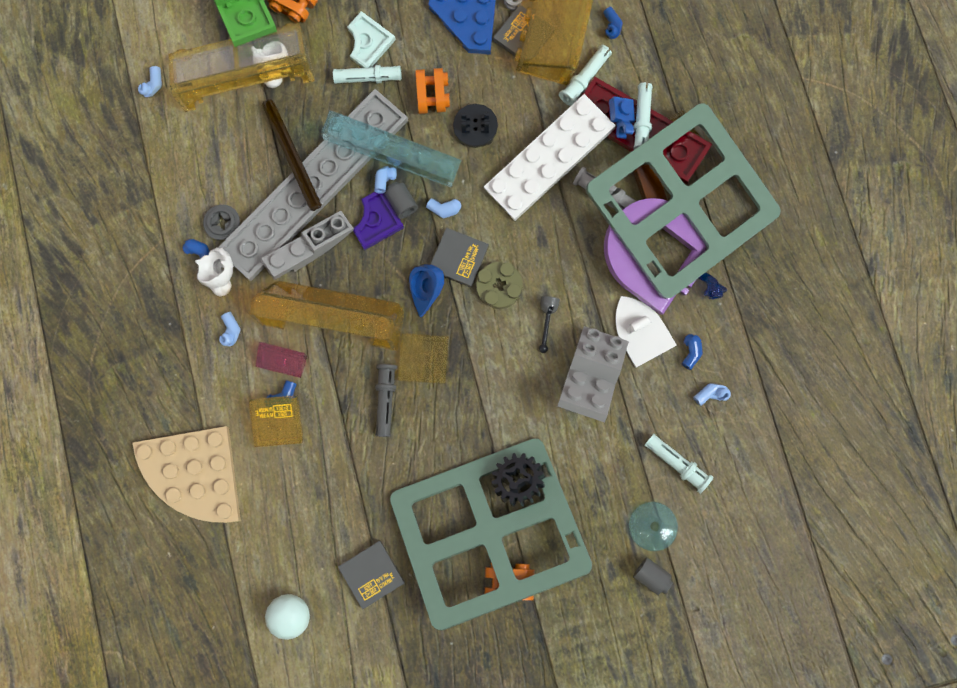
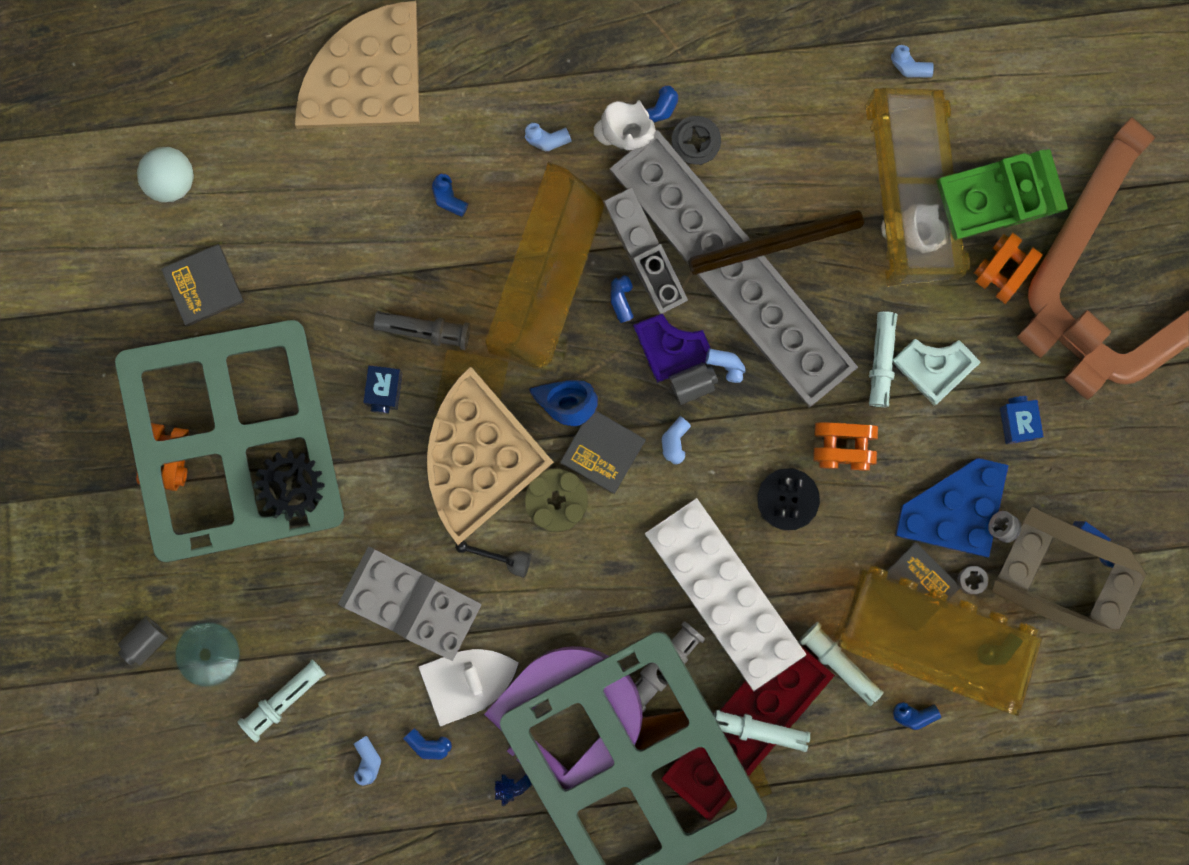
camera: 90 degrees right, 5 degrees up
clear yellow tile [249,395,304,447] -> none
clear pink slope [256,342,307,378] -> none
clear light blue brick [322,110,461,187] -> none
blue plate [609,97,635,139] -> none
none -> dark blue brick [363,365,403,414]
none -> tan plate [427,367,554,545]
none -> blue arm [611,275,634,323]

